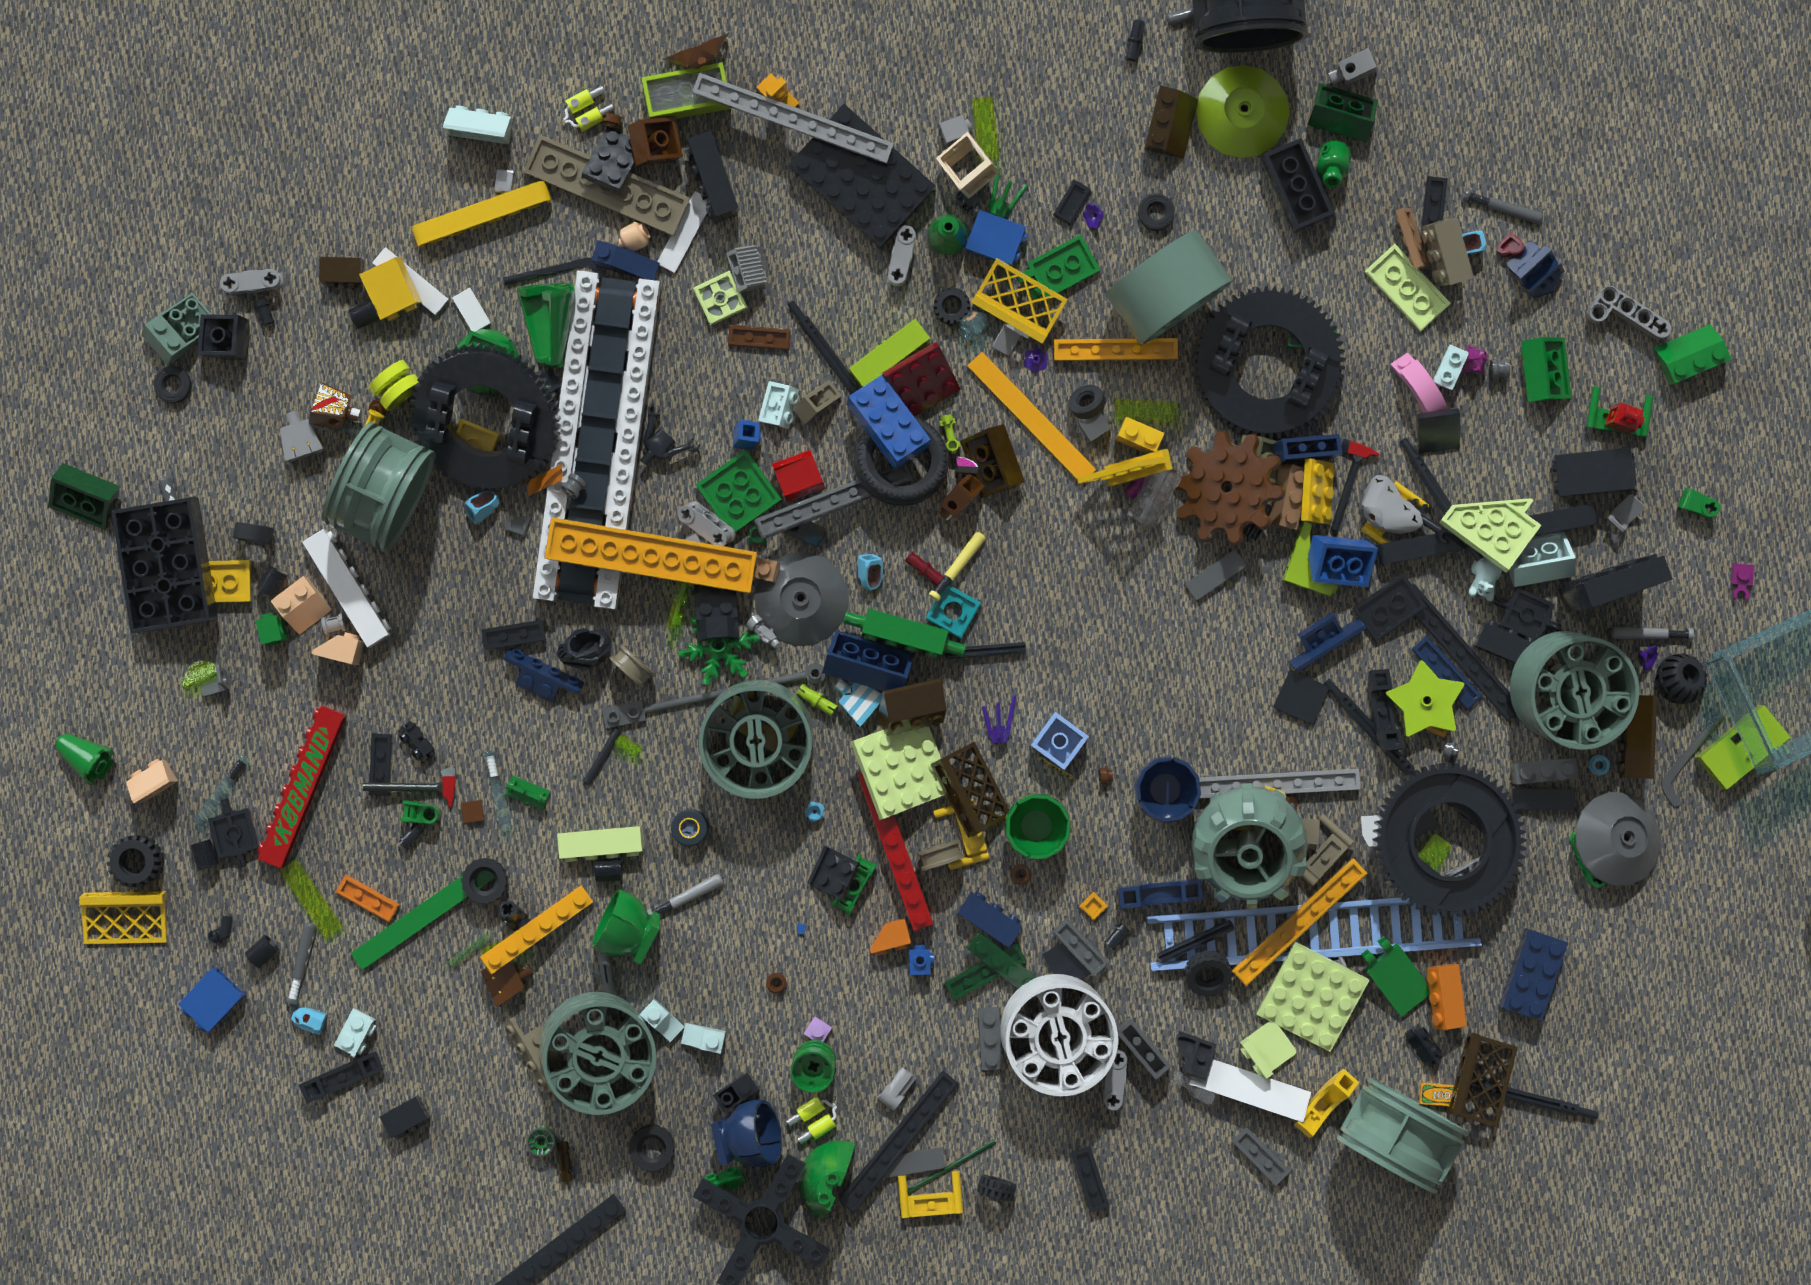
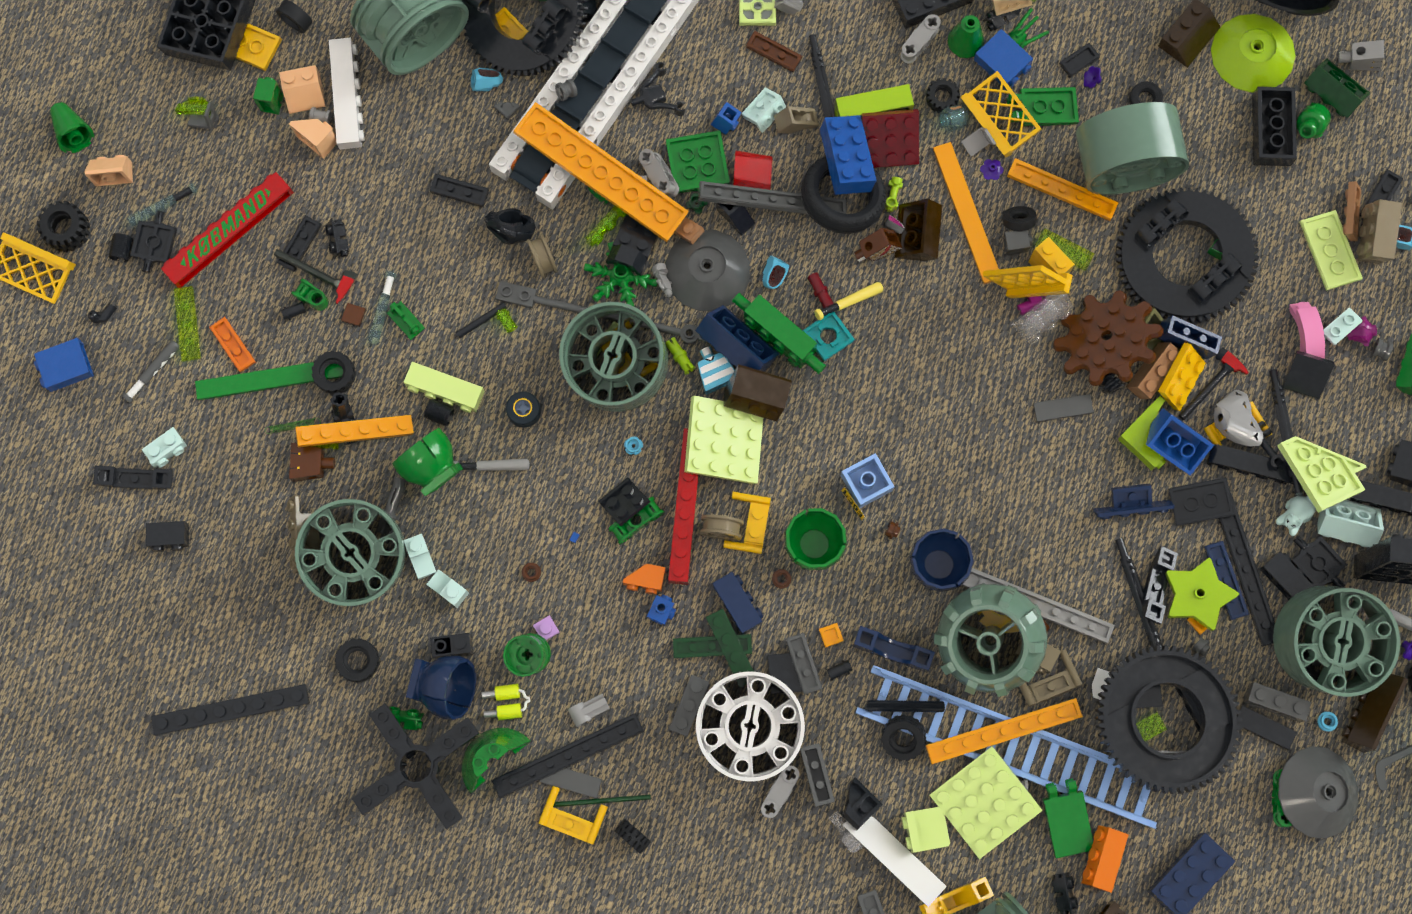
camera: 30 degrees right, 10 degrees down
black piece [245,935,279,968] -> none
black piece [256,565,288,599] -> none
medium azure rock [291,1007,327,1035] -> none
dark blue bracket [504,648,585,702] -> none
wheel [526,1126,556,1157] -> none
orange sticker [528,464,563,496] -> none
dark brown axle [557,1141,572,1182] -> none
dark brown fence [931,742,1009,838] -> none
black axle [945,642,1026,659] -> none
dark purple plant [982,695,1016,743] -> none
black plate [1070,1146,1110,1212] -> none
black piece [1273,669,1329,725] -> none

